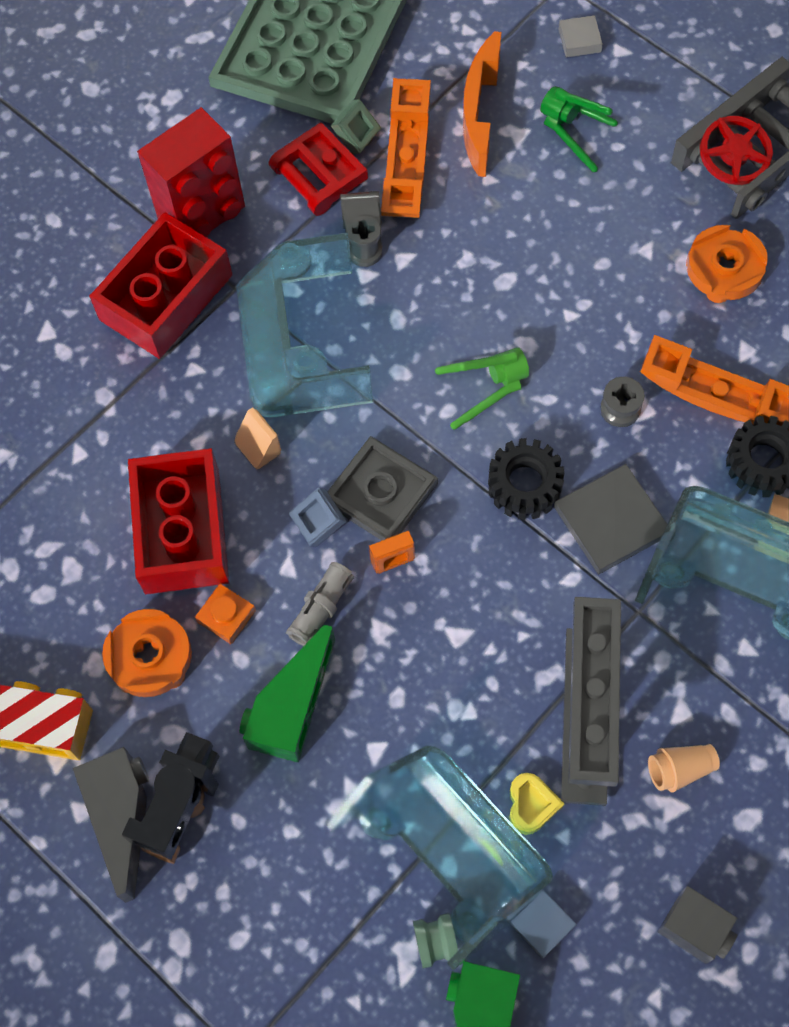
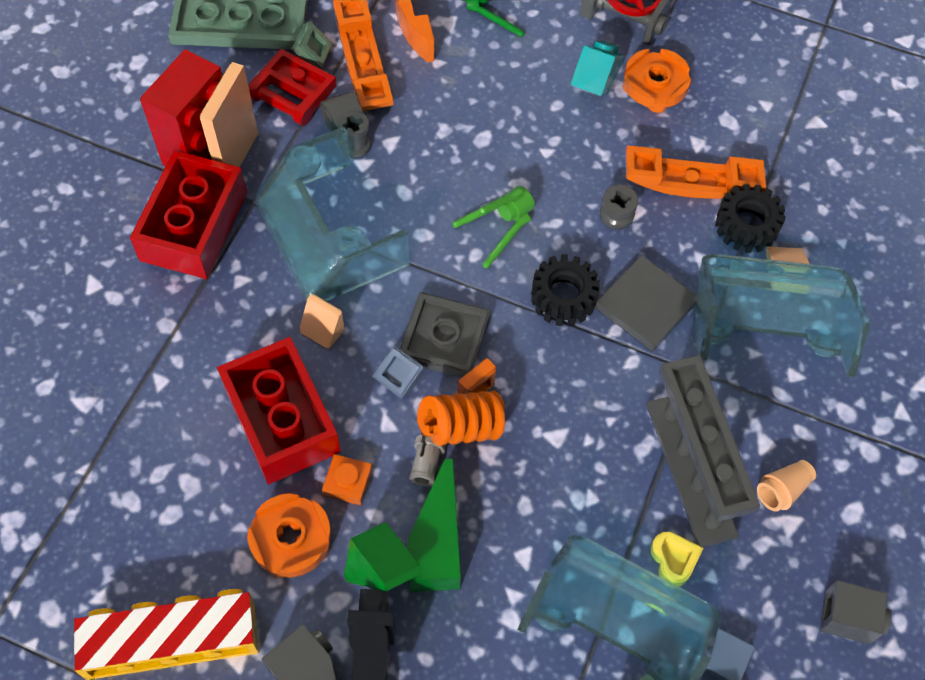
camera: 25 degrees left, 5 degrees down
none -> light nougat tile [200,62,258,167]
none -> green slope [344,522,422,591]
none -> orange piece [417,390,505,446]
none -> slope [570,40,626,96]

